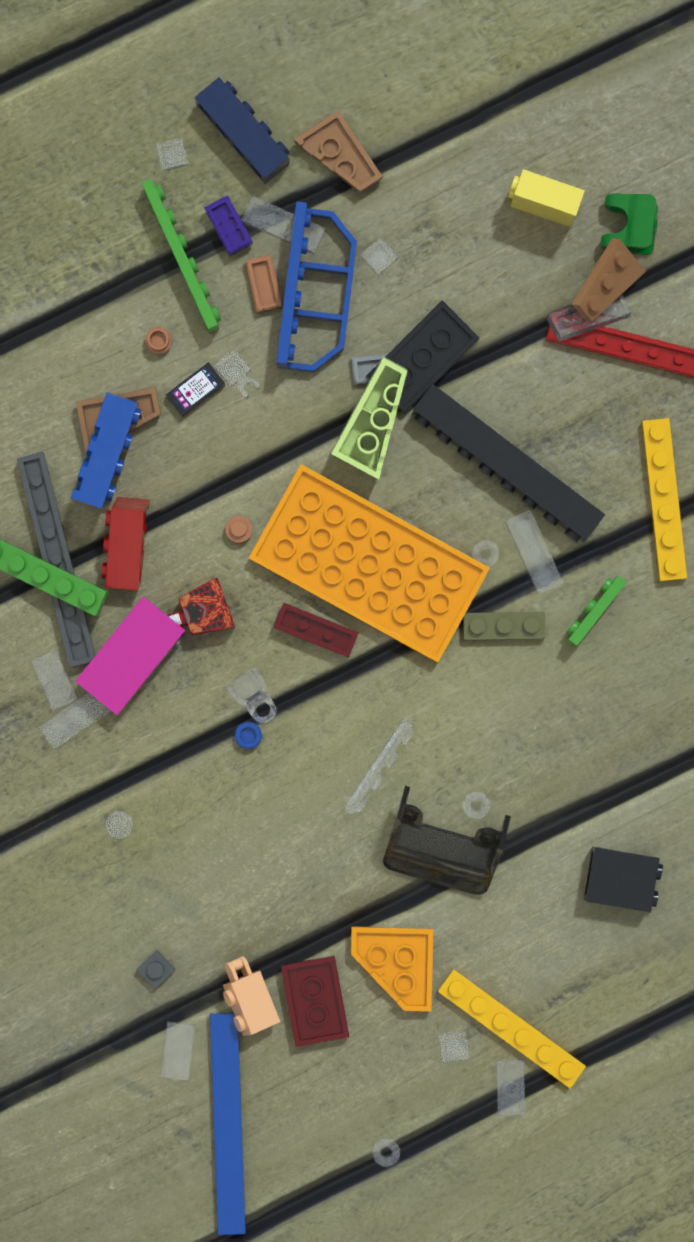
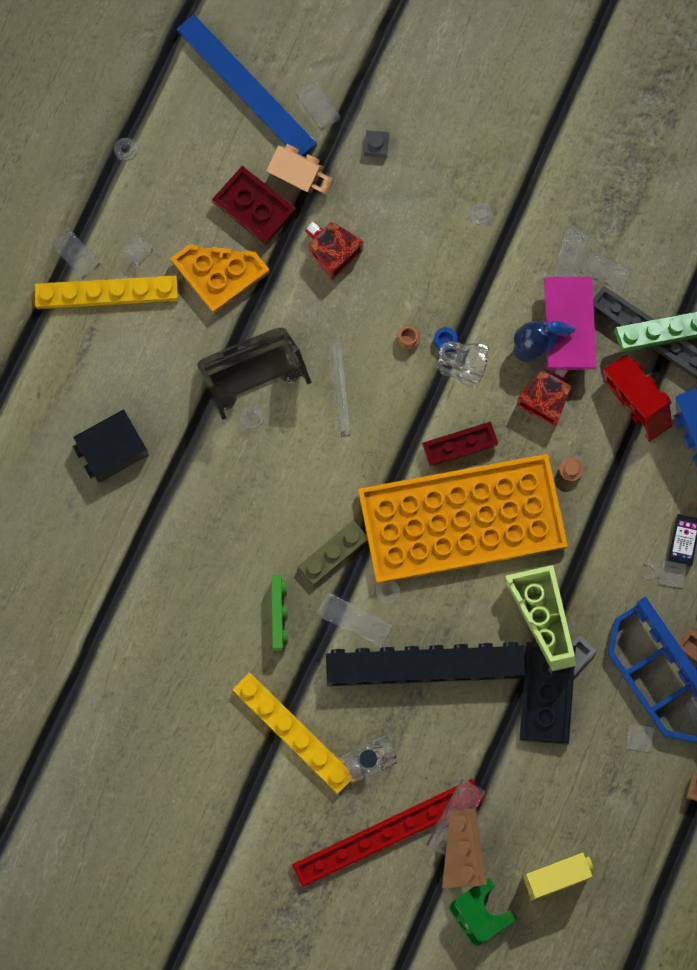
camera: 145 degrees right, 10 degrees down
none -> torso [305,221,363,280]
none -> clear piece [338,734,397,786]
none -> nougat plate [396,326,420,349]
none -> dark blue hair [514,320,576,361]

